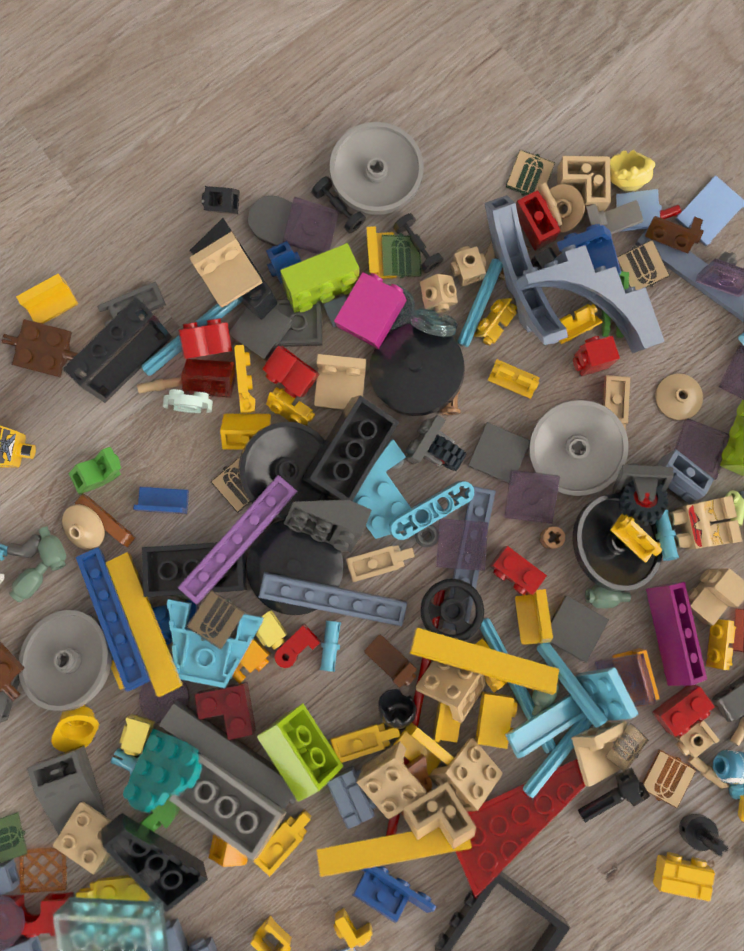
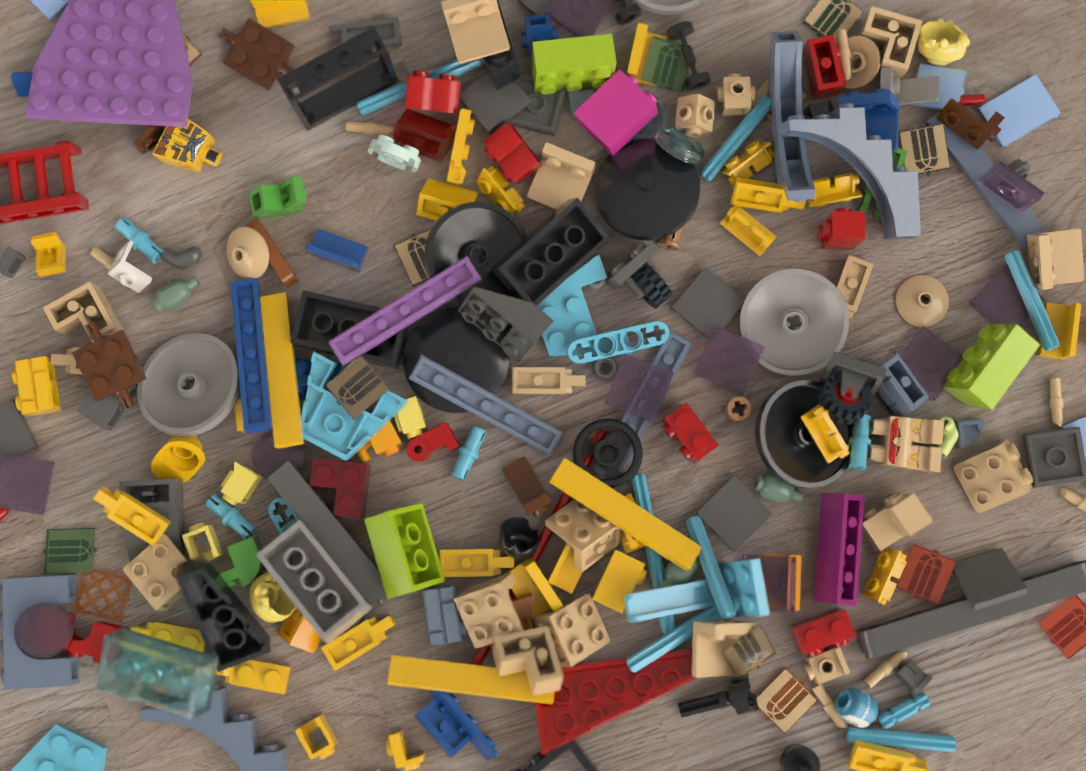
camera: 25 degrees right, 0 degrees up
sand green plant [38,527,67,571] -> none
teal plate [123,729,202,813] -> none
yellow panel [515,589,553,645] -> none
none -> yellow hinge [93,486,171,546]
none -> light yellow window [182,522,225,561]
none -> yellow hinge [211,659,291,694]
none -> light yellow hair [249,571,297,623]
none -> yellow hinge [730,177,806,213]

